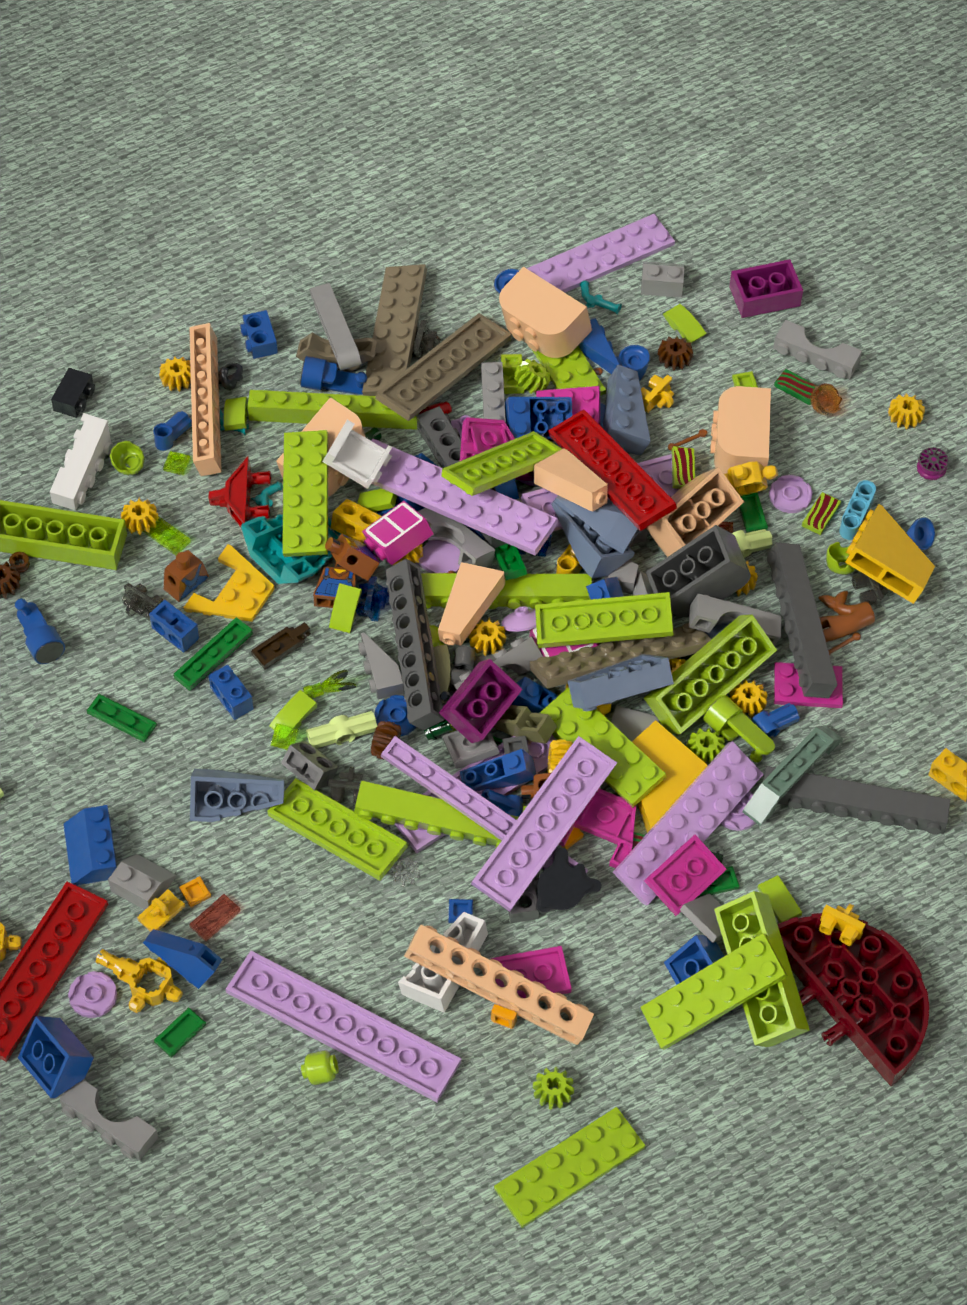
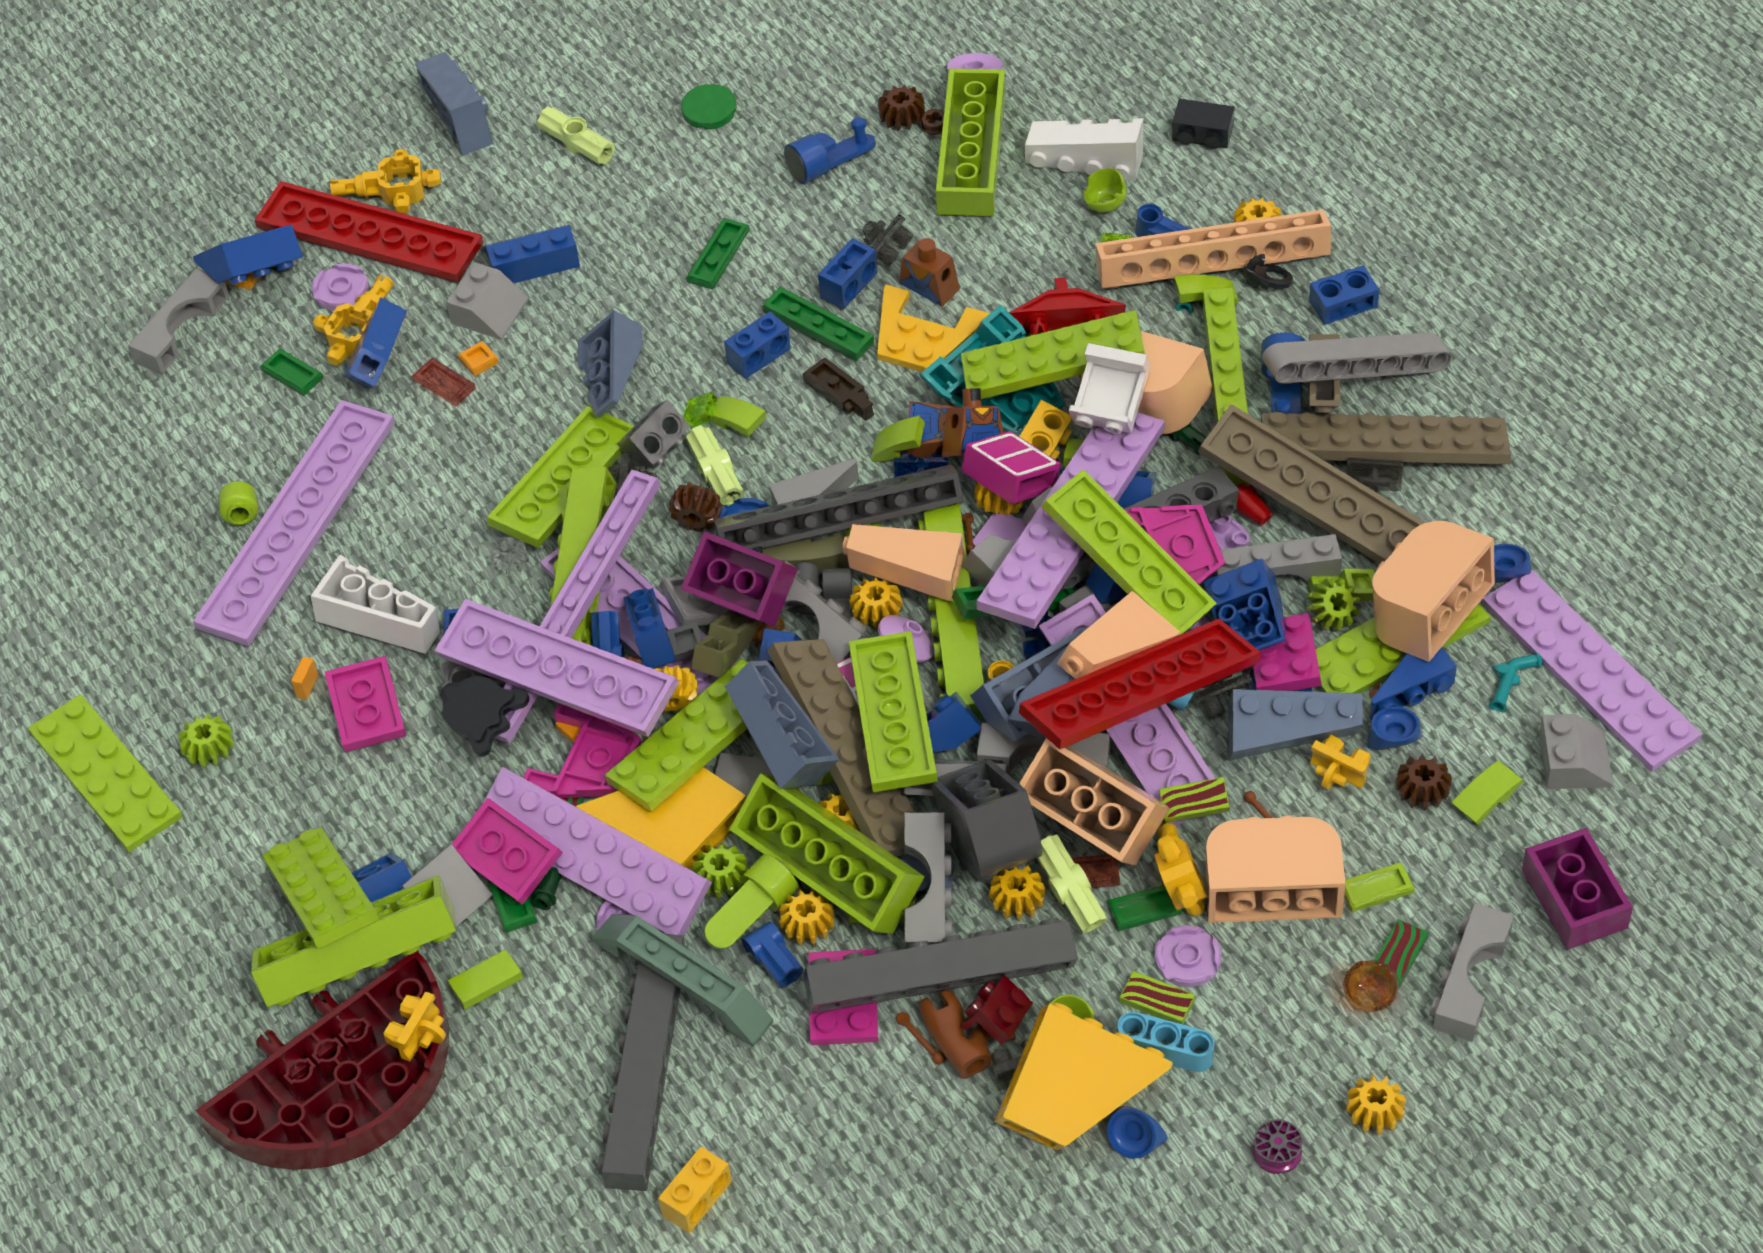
camera: 90 degrees right, 5 degrees down
yellow gear [121,497,159,535] -> none
yellow hips [137,889,185,932] -> none
clear neon green tile [142,516,191,556] -> none
clear neon green piece [303,670,356,699] -> none
light nougat brick [404,925,594,1045] -> none
none -> dark red bracket [961,975,1033,1045]

